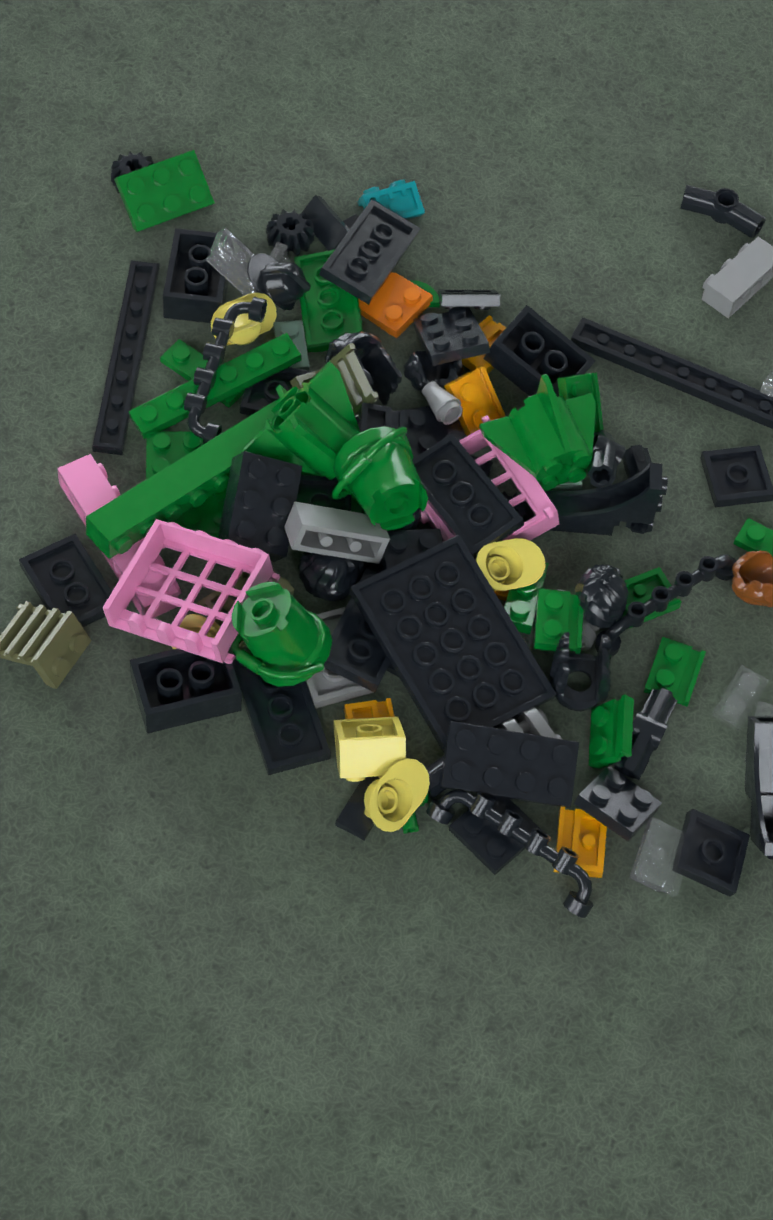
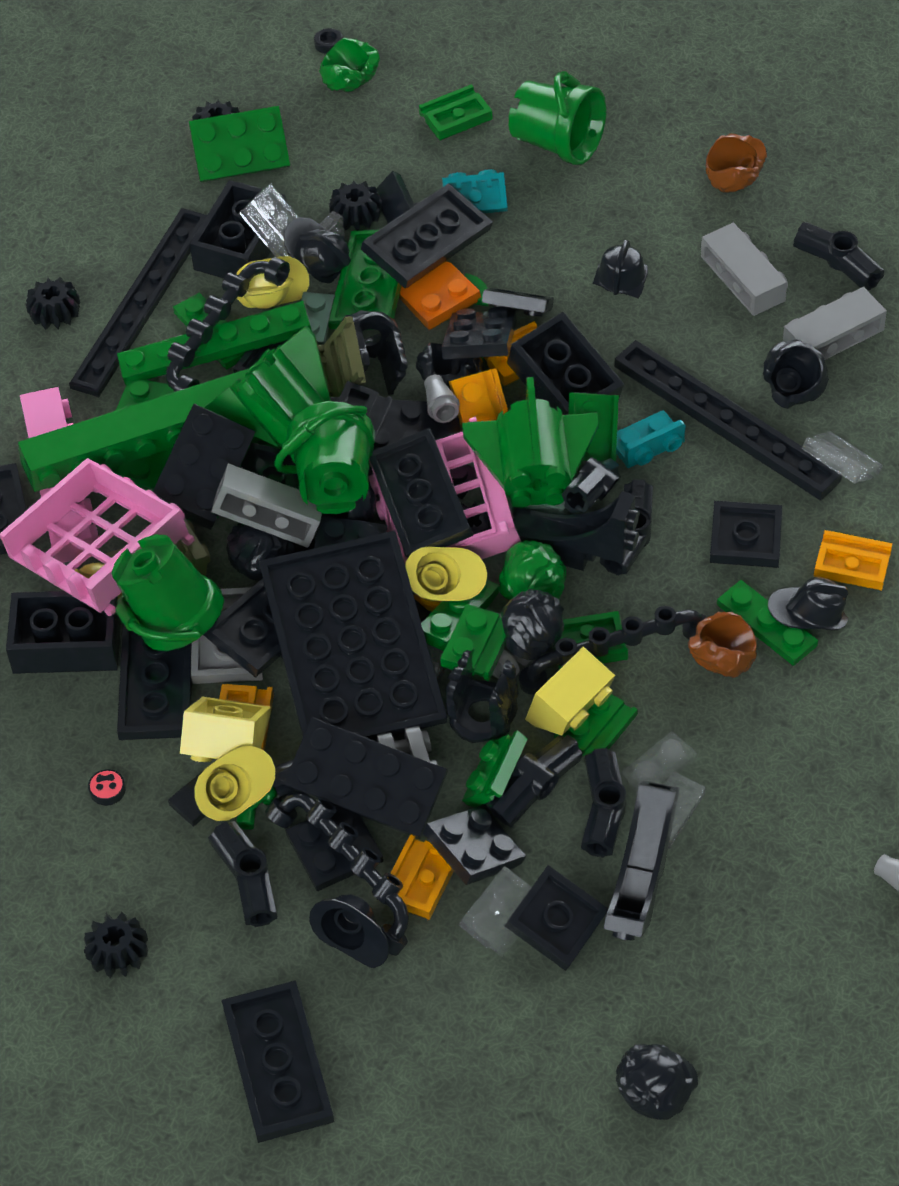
camera: 25 degrees right, 5 degrees down
none -> black gear [26,277,81,330]
none -> black gear [84,912,148,978]
none -> tile [88,769,126,806]
none -> black piece [208,821,278,927]
none -> black plate [221,980,334,1143]
none -> black piece [309,894,389,968]
none -> black tile [314,28,343,54]
none -> green hair [319,37,380,92]
none -> green plate [419,84,493,141]
none -> green hair [499,540,567,600]
none -> green piece [508,71,607,166]
none -> light yellow slope [525,647,615,736]
none -> black piece [581,748,626,858]
none -> black piece [593,240,648,298]
none -> teal bracket [616,410,685,468]
none -> light grey brick [701,222,788,316]
none -> dark orange hair [705,133,767,193]
none -> black hair [763,339,829,409]

